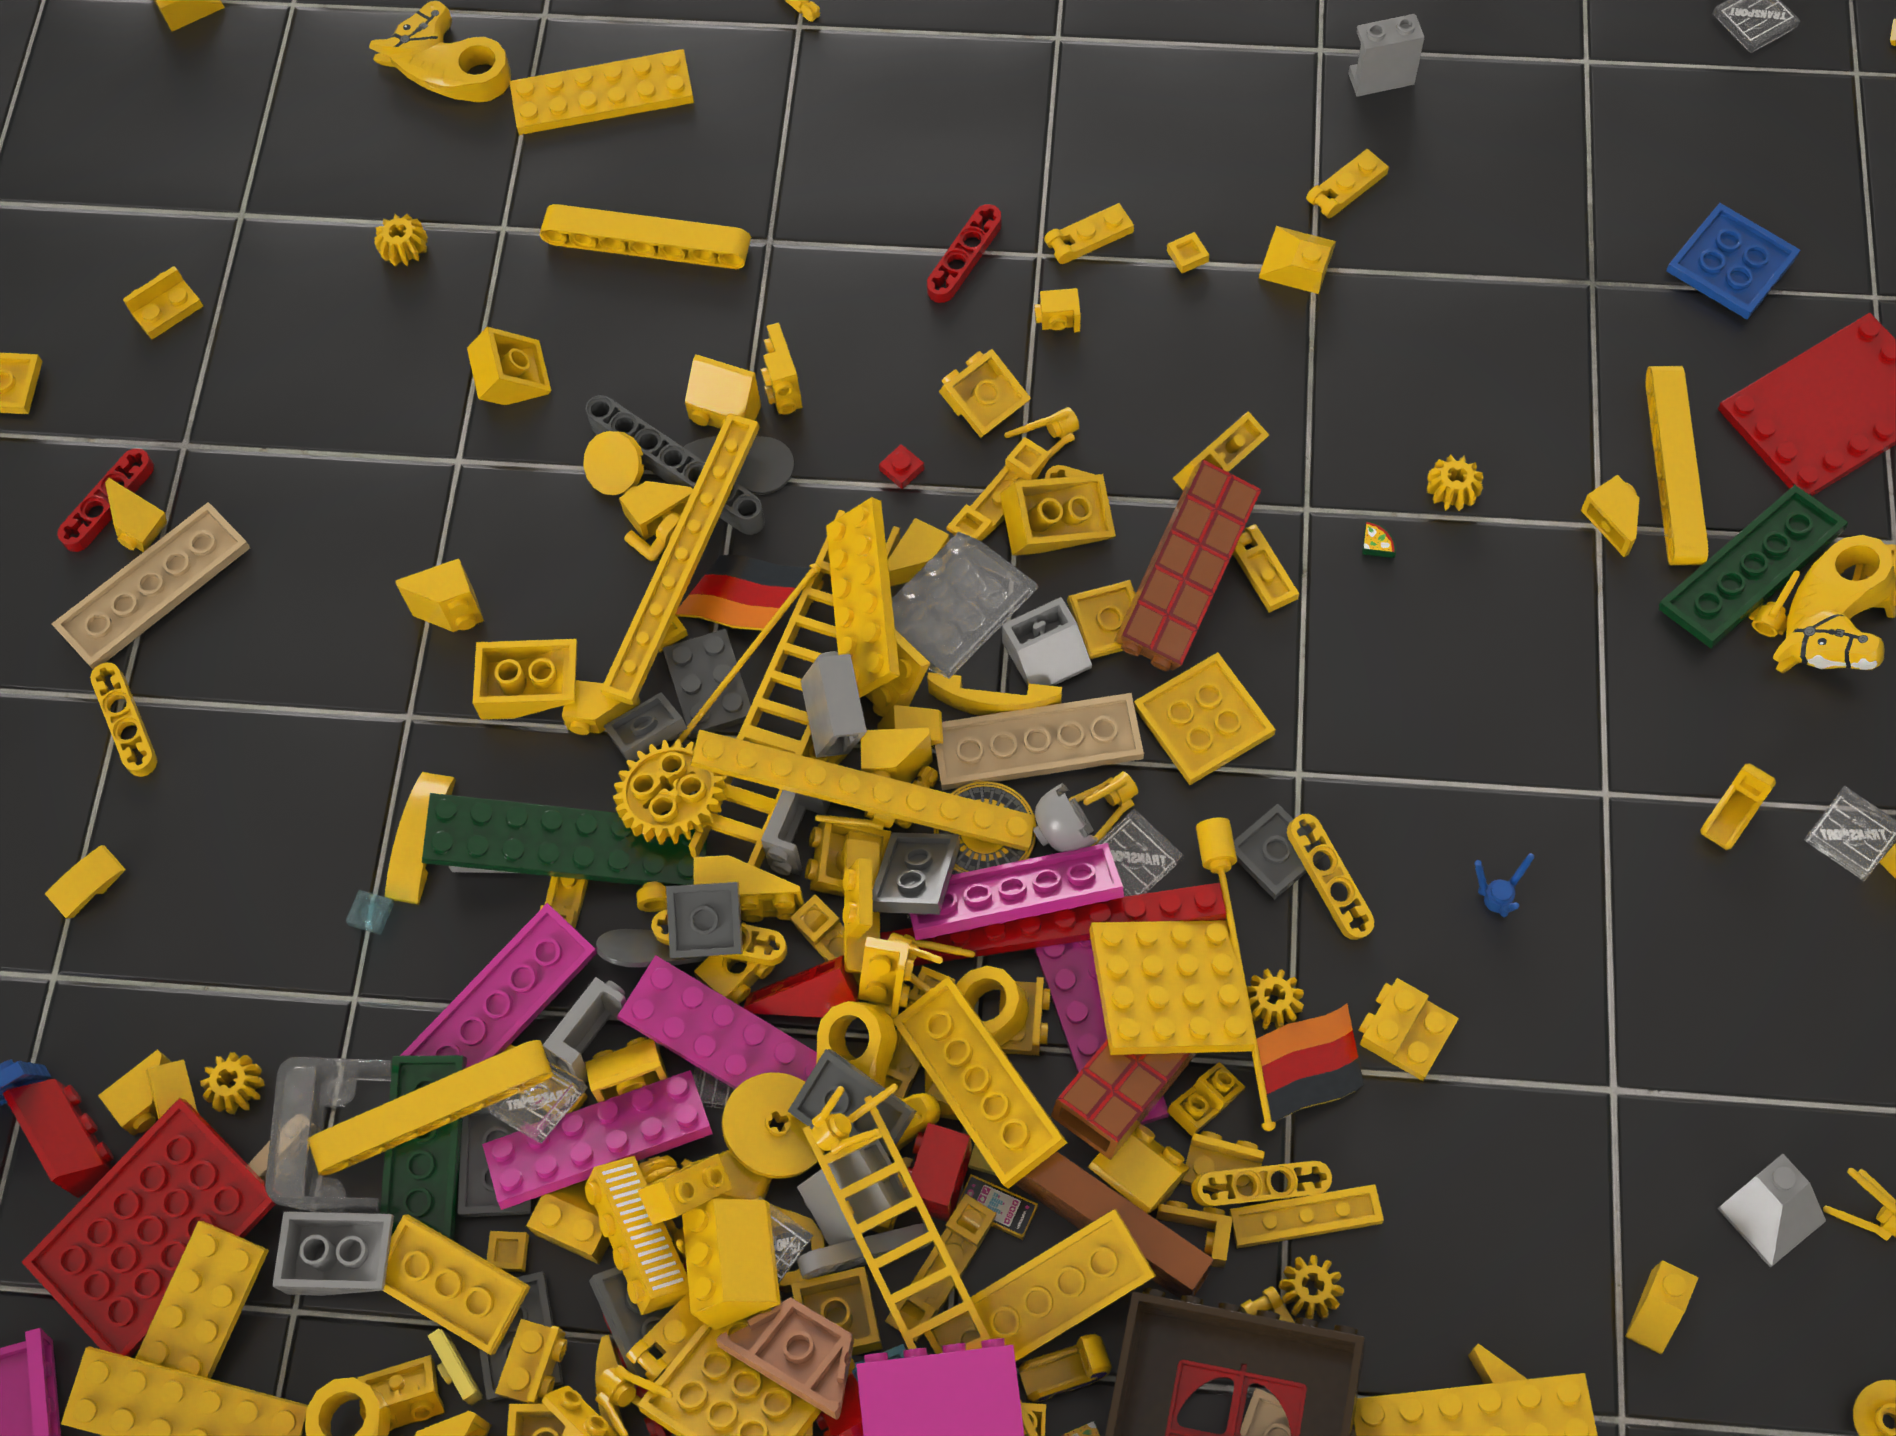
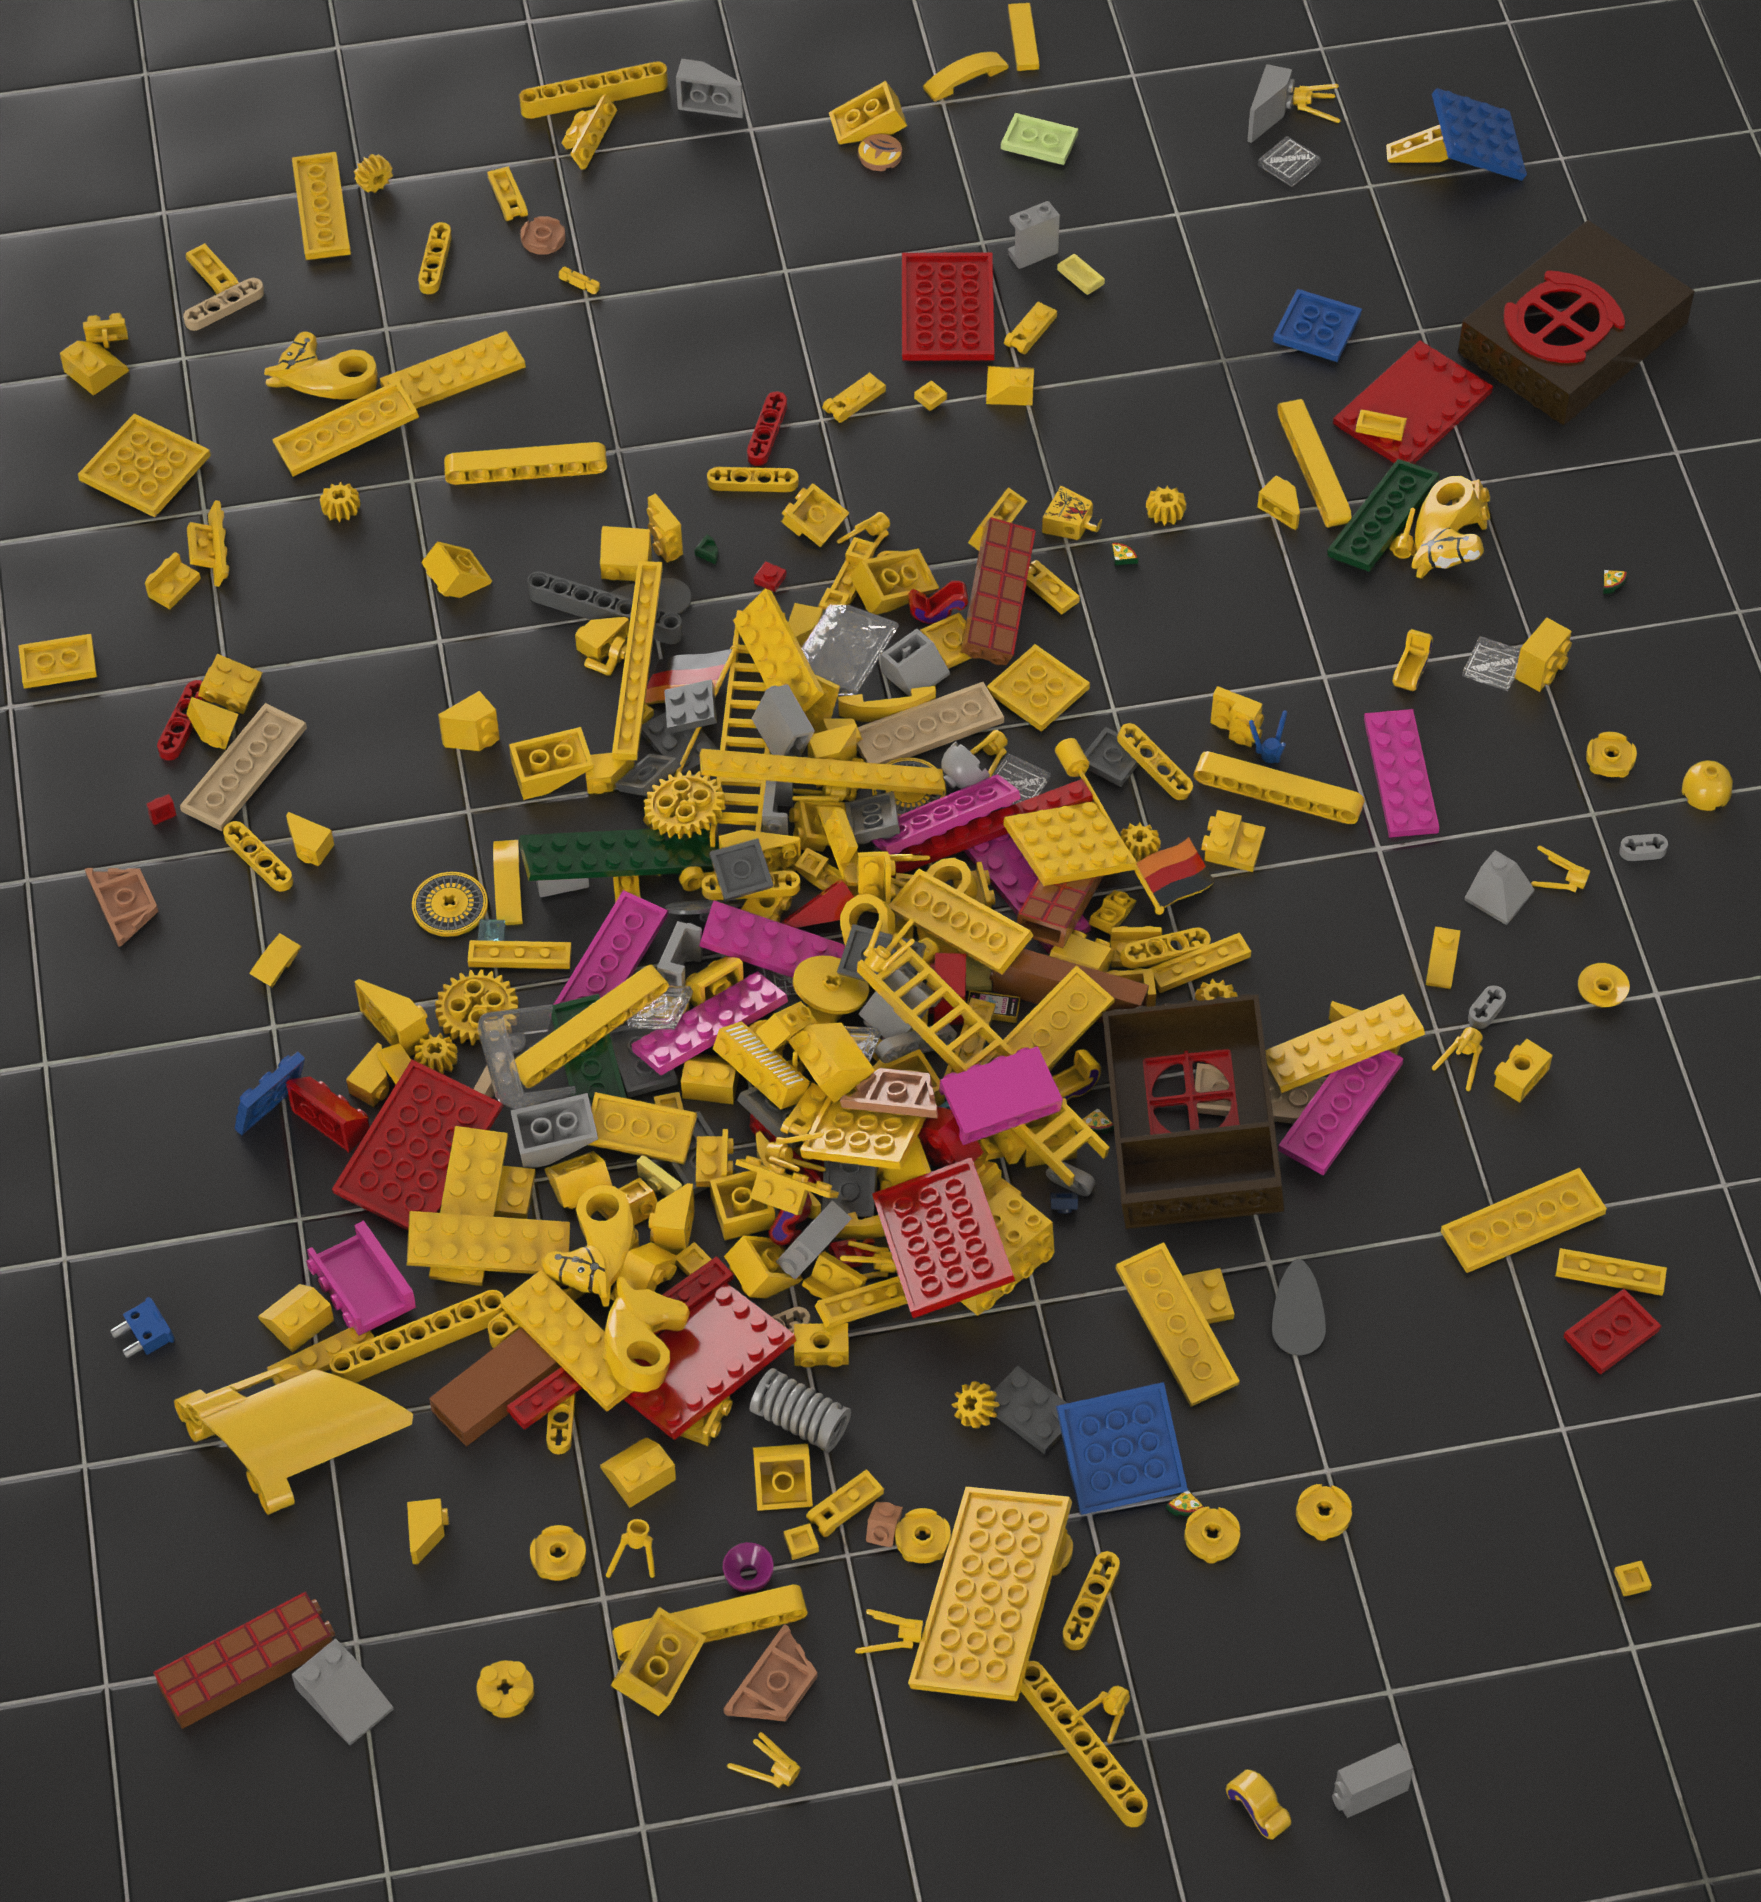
camera: 20 degrees left, 10 degrees down
yellow tile [583,431,644,495] -> none
yellow brick [1034,288,1081,333] -> none
none -> yellow plate [78,414,211,517]
none -> red plate [146,794,177,825]
none -> yellow bracket [187,500,229,587]
none -> yellow plate [198,654,262,715]
none -> yellow plate [272,380,419,477]
none -> yellow slope [286,812,334,866]
none -> yellow slope [355,979,430,1057]
none -> piece [412,872,488,937]
none -> yellow gear [435,970,519,1045]
none -> yellow plate [468,940,572,969]
none -> yellow plate [495,1166,536,1219]
none -> yellow slope [545,1151,612,1209]
none -> plate [664,679,717,734]
none -> dark green tile [694,534,718,564]
none -> yellow beam [707,467,799,492]
none -> red plate [902,252,994,361]
none -> red animal [908,581,968,624]
none -> yellow torso [1042,486,1102,540]
none -> light yellow plate [1057,254,1105,295]
none -> yellow beam [1193,752,1365,824]
none -> yellow plate [1211,686,1264,747]
none -> yellow tile [1355,410,1407,441]
none -> dark pink plate [1364,709,1439,838]
none -> light grey beam [1468,986,1506,1029]

